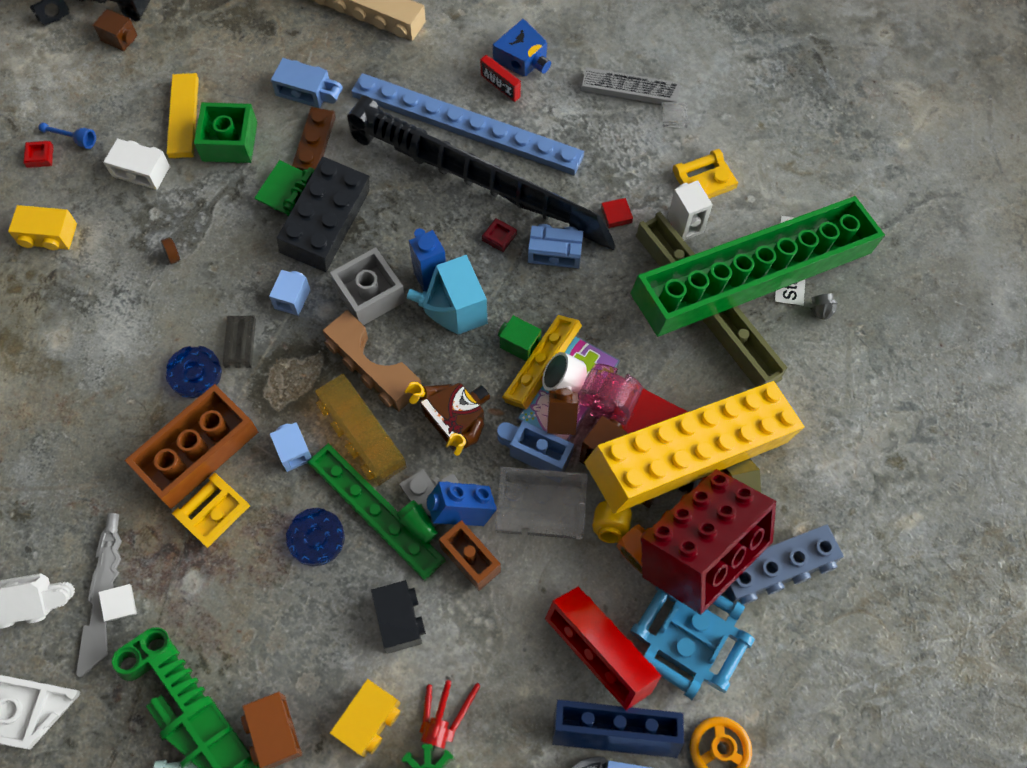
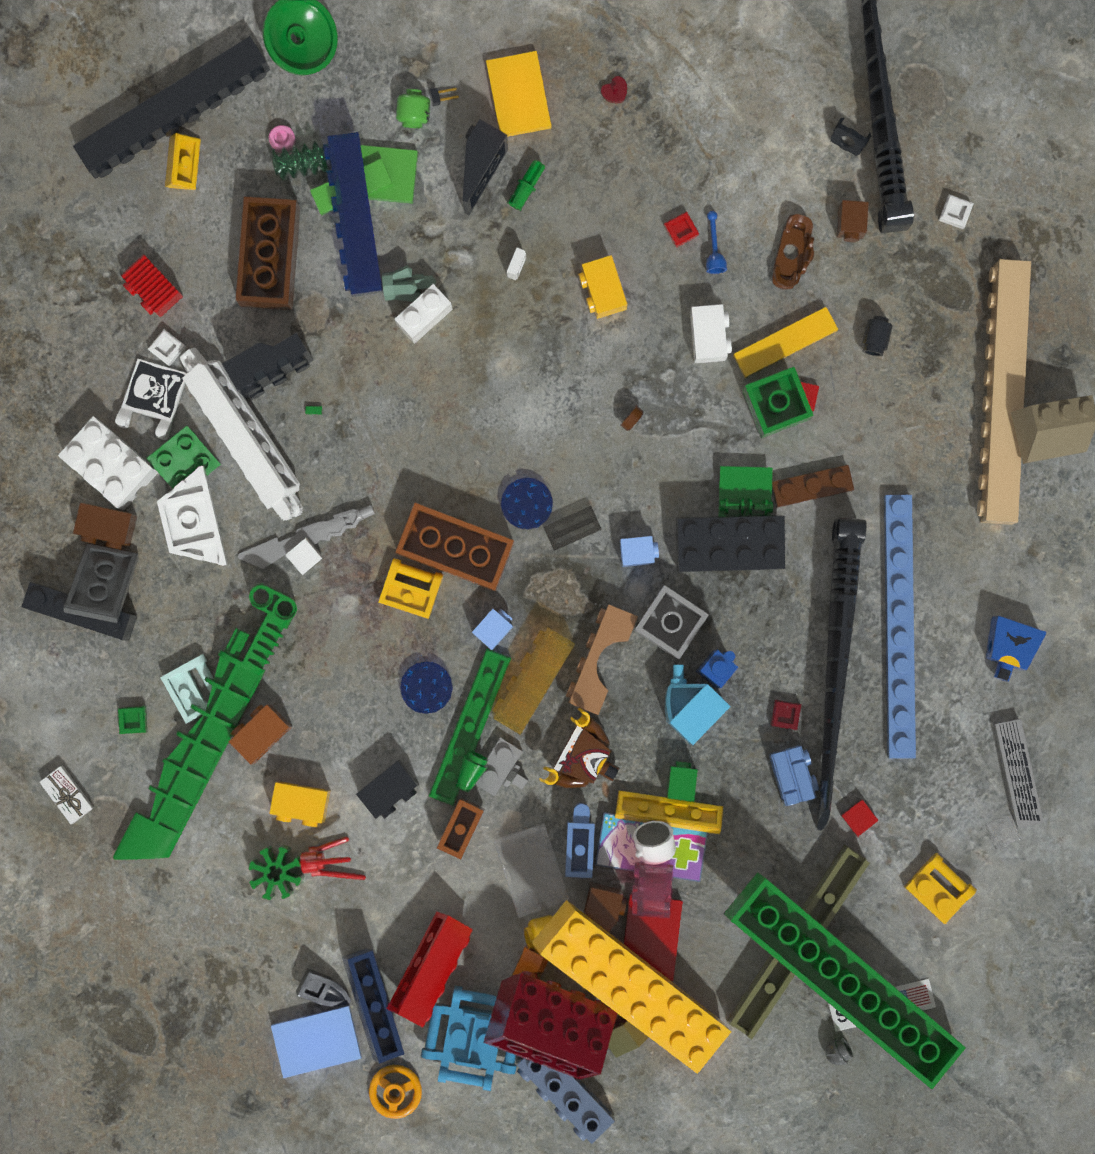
camera: 70 degrees right, 20 degrees up
medium blue brick [271,58,343,108] -> none
blue brick [426,482,497,526] -> none
tile [480,55,521,102] -> none
reddish brown brick [547,388,578,435] -> none
white brick [667,181,713,240] -> none
none -> reddish brown piece [772,214,814,289]
none -> black brick [861,316,893,356]

